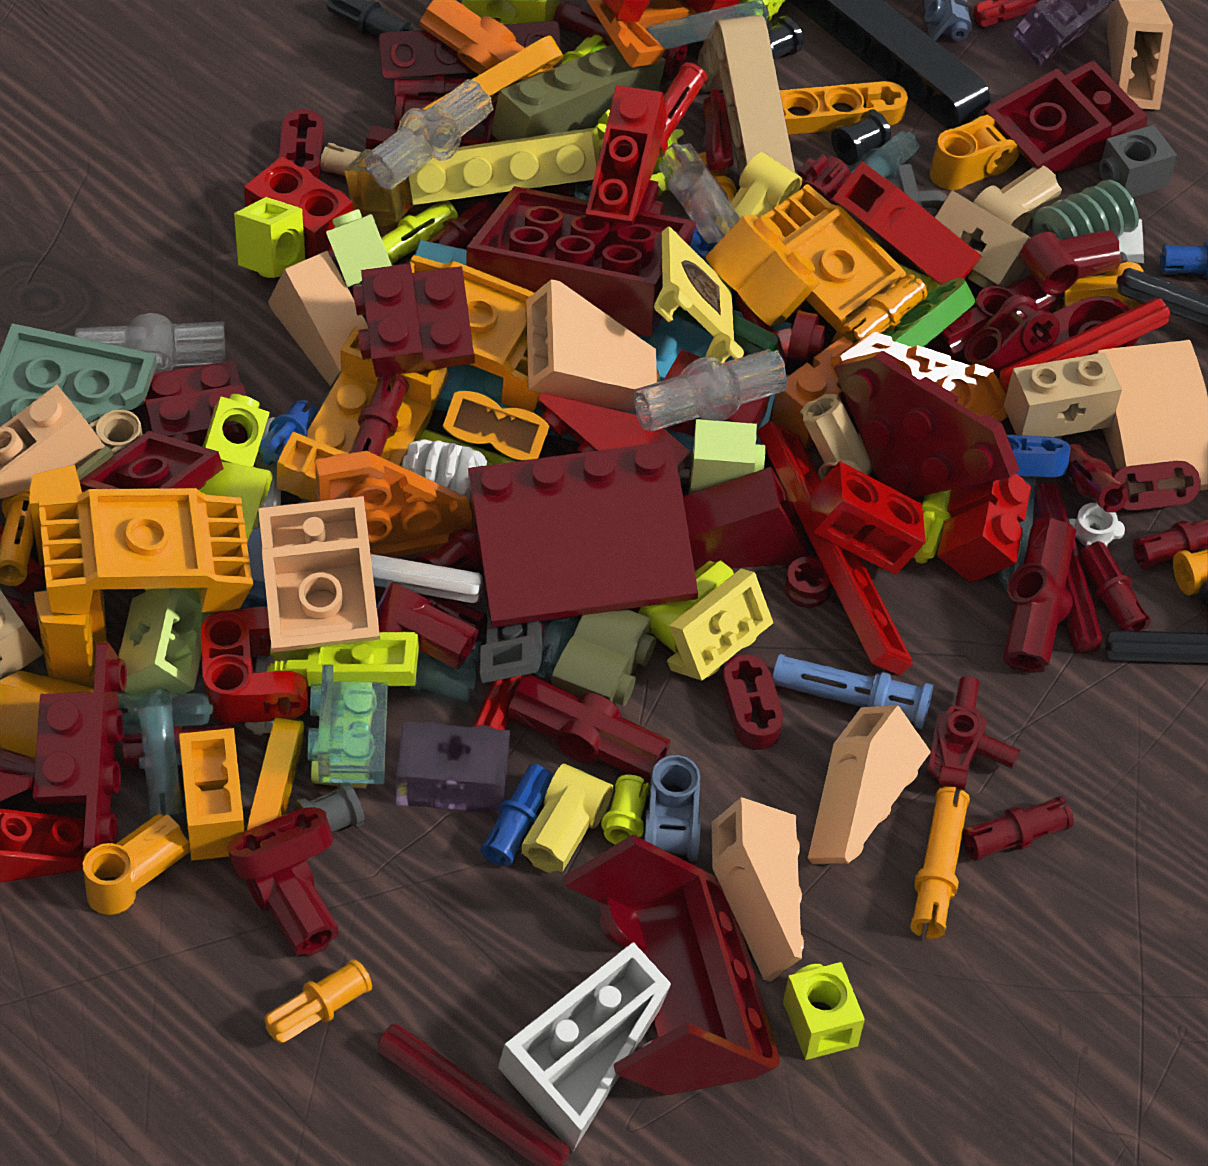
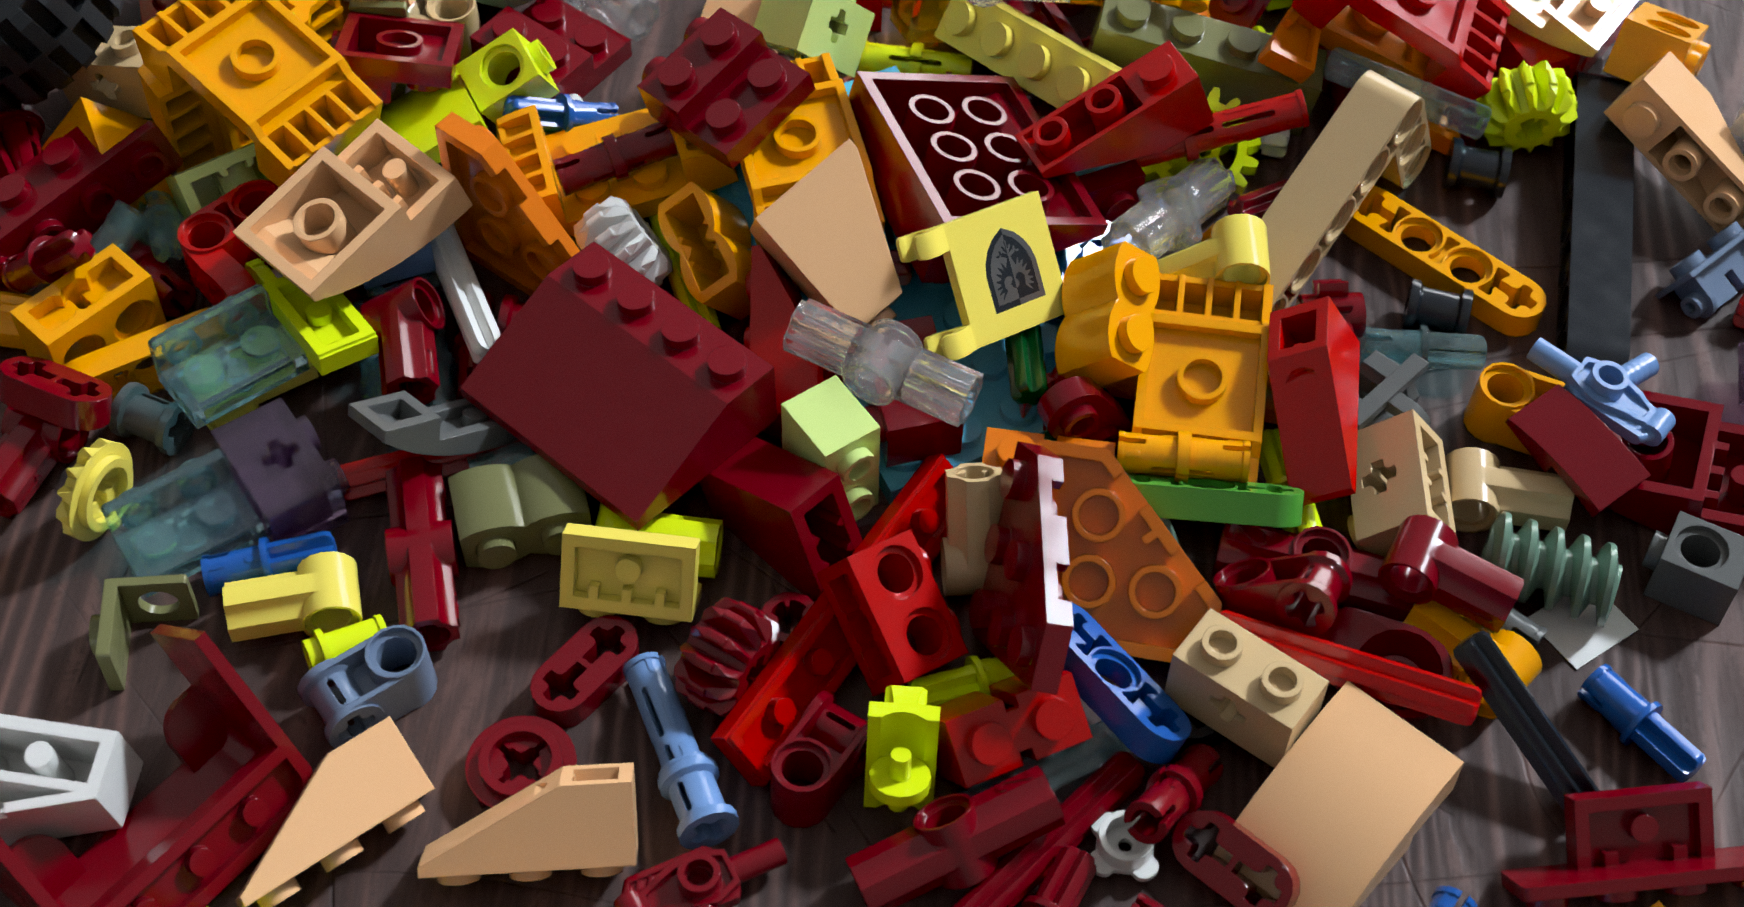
camera: 55 degrees right, 0 degrees up
none -> dark red axle [1,228,96,294]
none -> light yellow gear [56,438,133,542]
none -> olive bracket [89,574,200,691]
none -> clear light blue bracket [101,449,266,598]
none -> dark red gear [465,715,577,808]
none -> dark red gear [674,597,780,717]
none -> dark red piece [770,690,868,828]
none -> neon yellow hips [864,685,941,812]
none -> dark red slope [1505,384,1651,517]
none -> medium blue piece [1526,337,1676,447]

